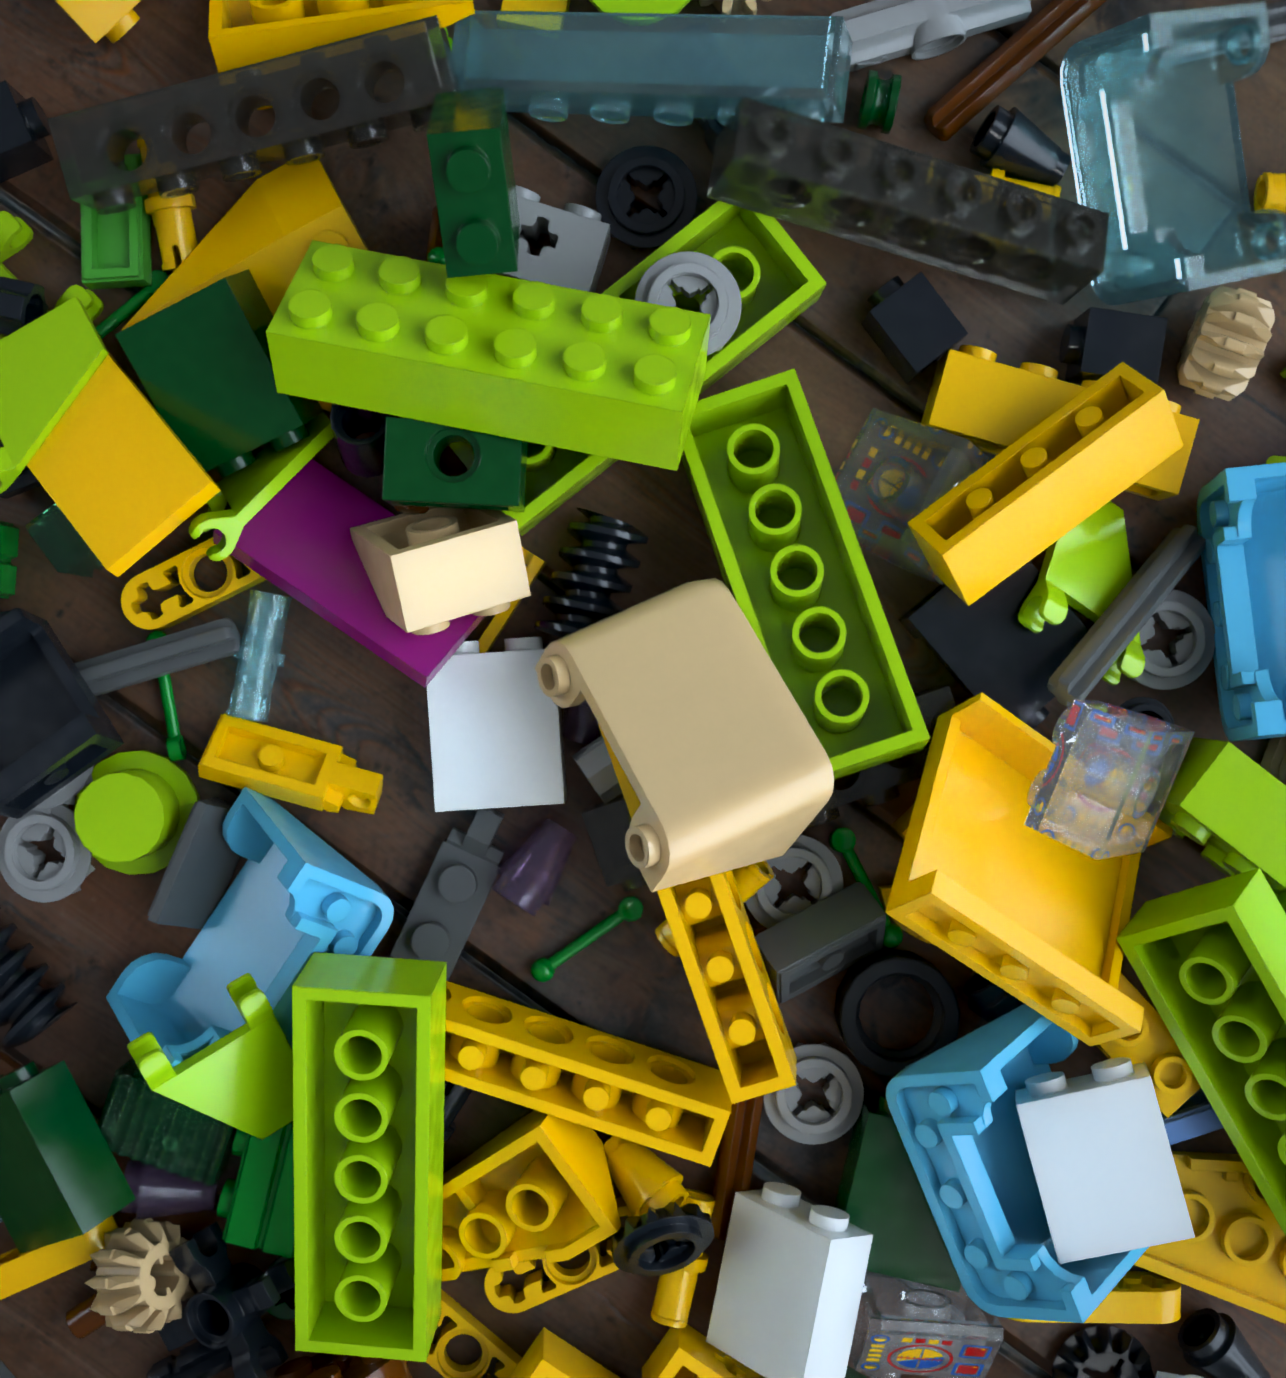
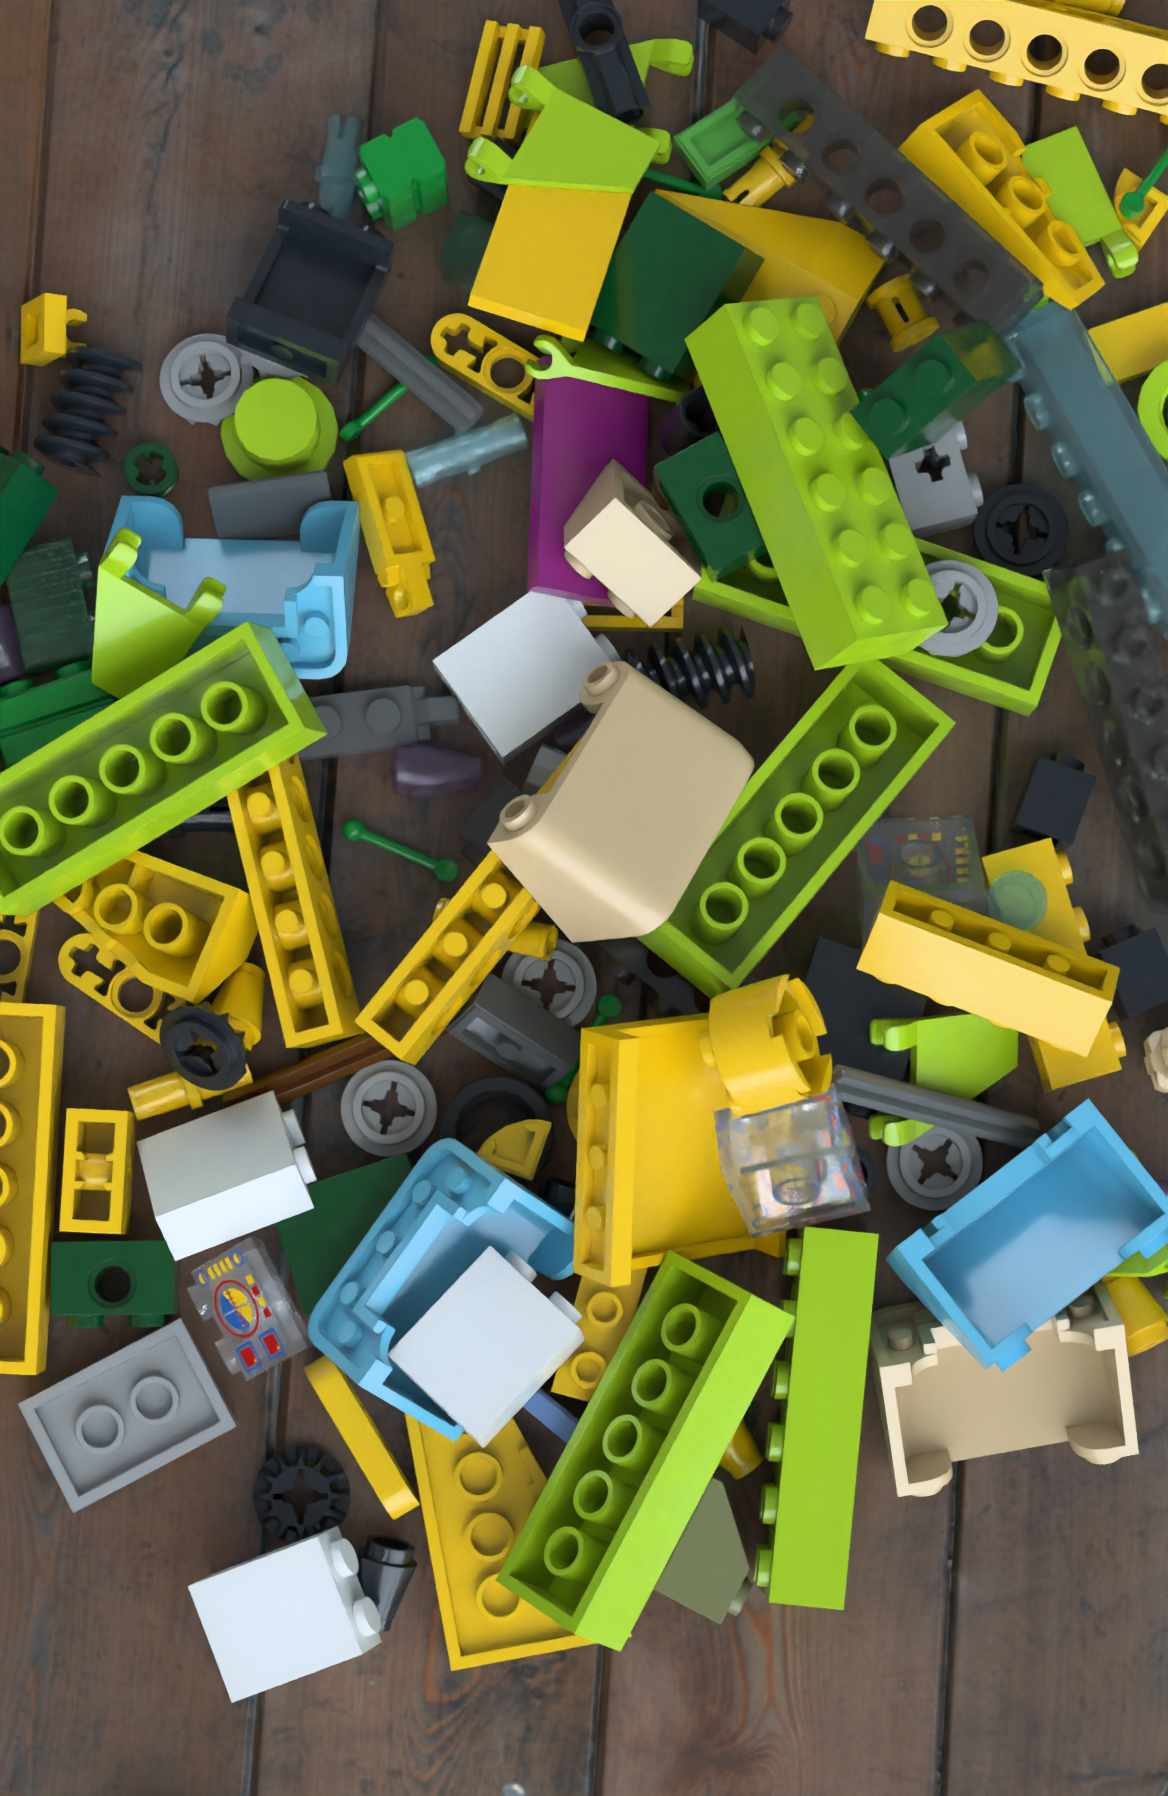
camera: 55 degrees right, 5 degrees down
none -> dark green bush [124,443,179,498]
none -> yellow tile [477,1119,552,1181]
none -> yellow brick [699,974,832,1117]
none -> yellow bush [865,273,940,352]
none -> clear light blue tile [985,871,1048,931]

